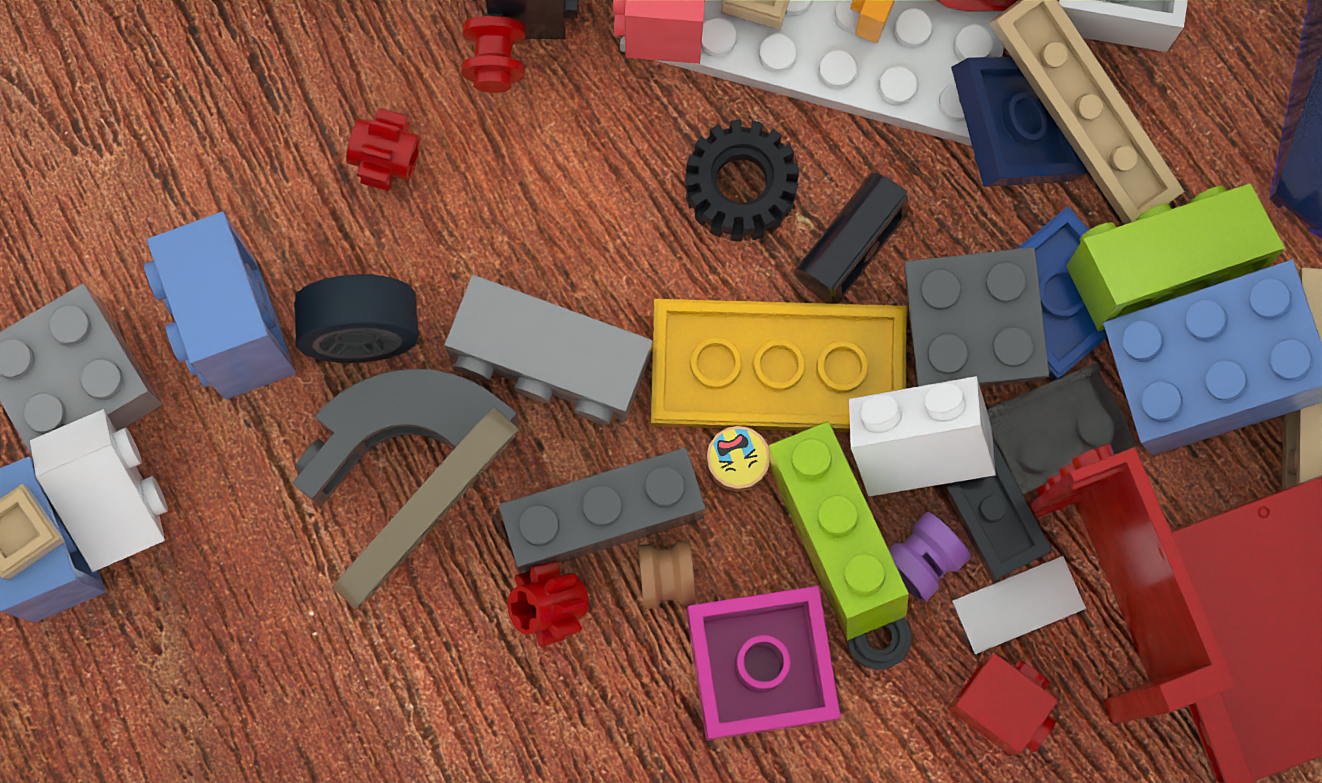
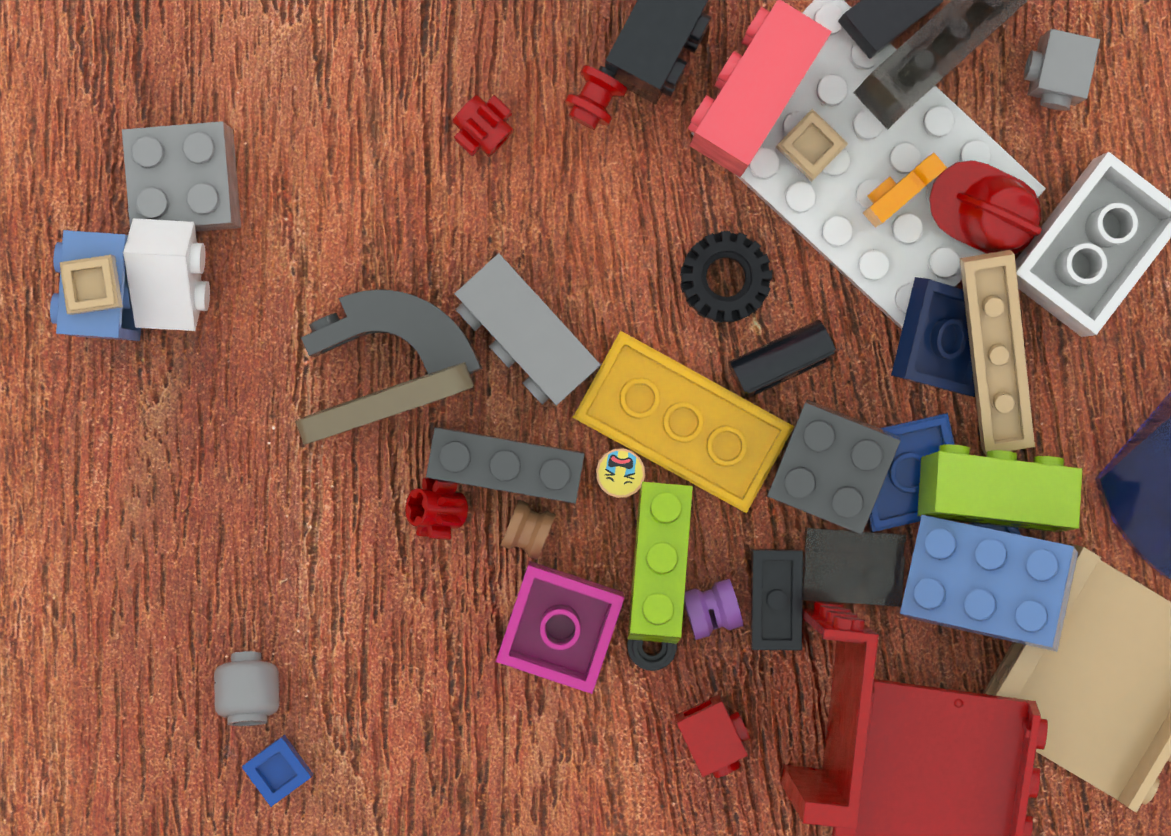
camera: 35 degrees right, 10 degrees up
medium blue brick [144,211,297,400] -> none
black wheel [294,274,418,363] -> none
white brick [849,376,996,496] -> none
white sticker [952,556,1086,654] -> none

